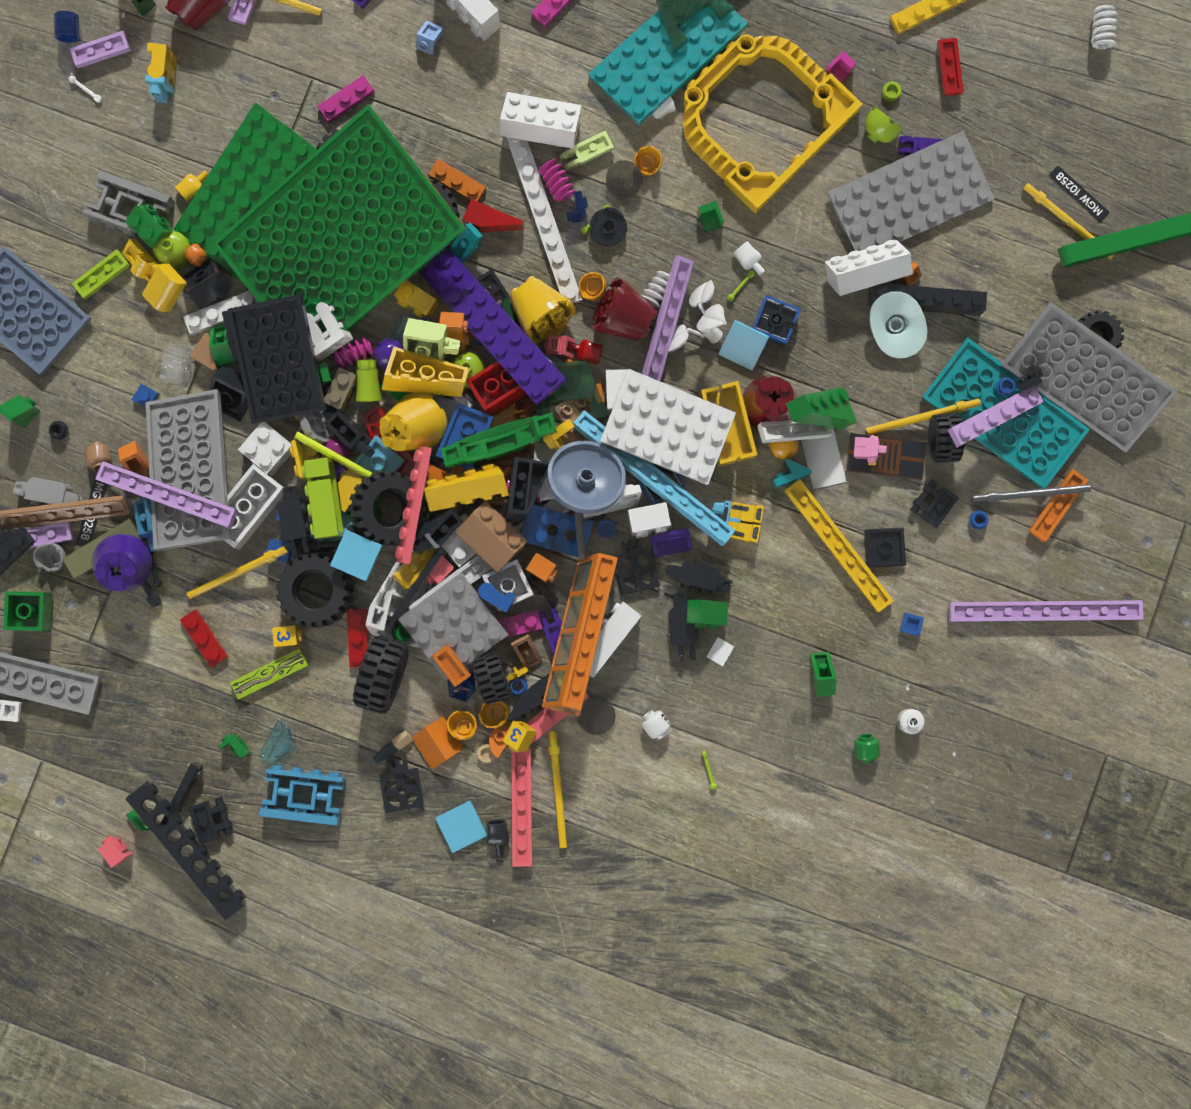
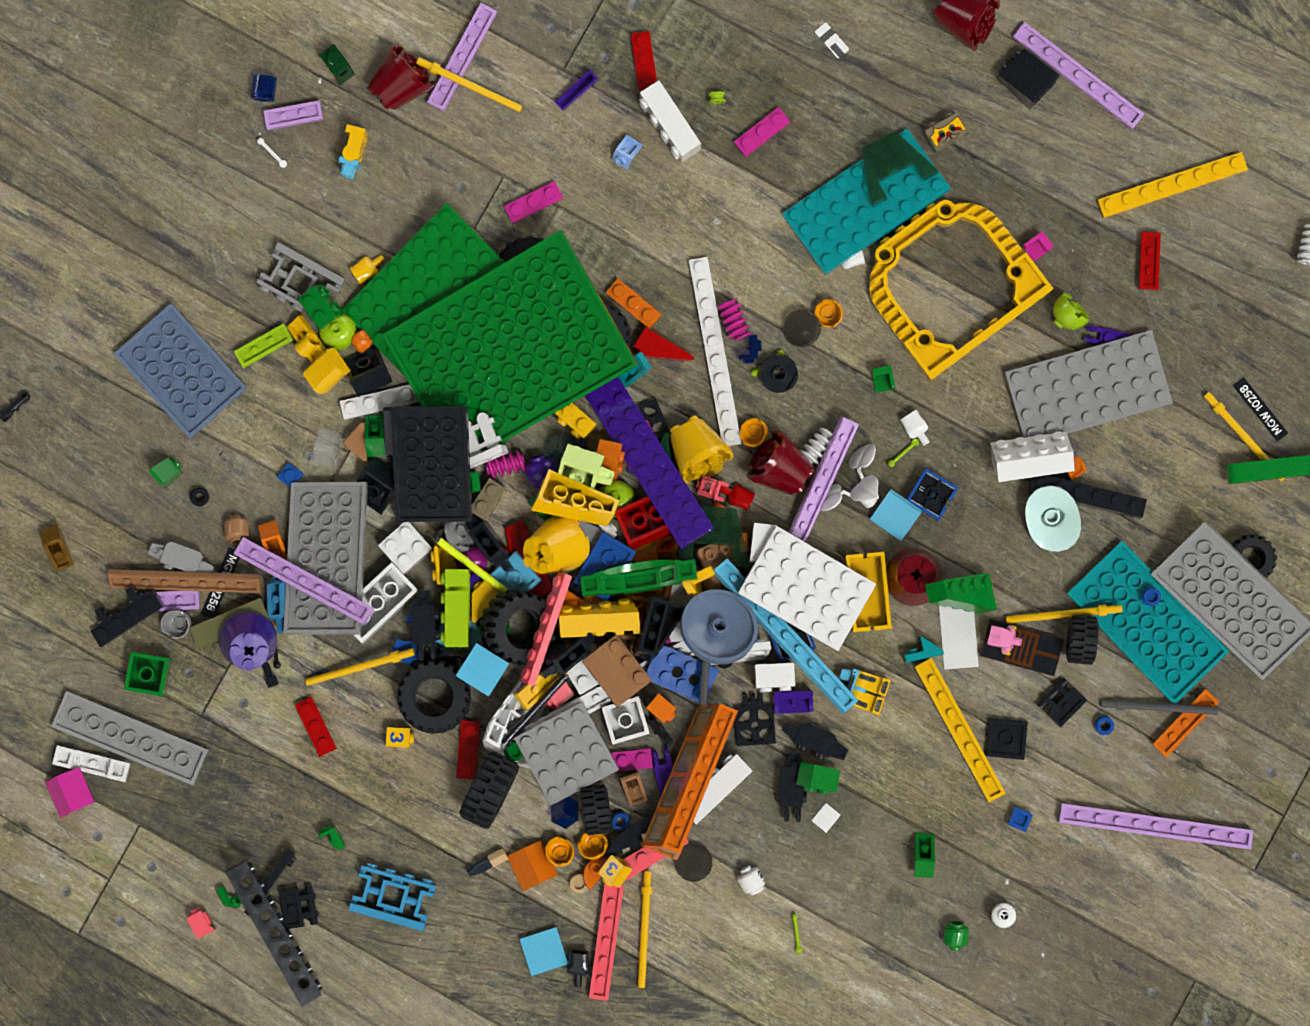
camera: 10 degrees right, 0 degrees up
lime tile [230,648,309,700] -> none
clear light blue slope [259,720,295,762] -> none
lime plant [356,360,382,402] -> none
black piece [379,756,425,813] -> none
orange tile [432,644,471,687] -> none
blue leg [478,583,517,613] -> none
white brick [500,92,581,149] -> none
yellow piece [506,666,528,681] -> none
yellowish green hinge [560,131,614,170] -> none
blue plate [597,519,616,538] -> none
white plate [757,420,832,443] -> none
light orange hair [768,440,799,460] -> none
lime tile [882,81,902,102] -> none
lavender plate [947,386,1044,447] -> none
black bracket [1015,363,1043,392] -> none

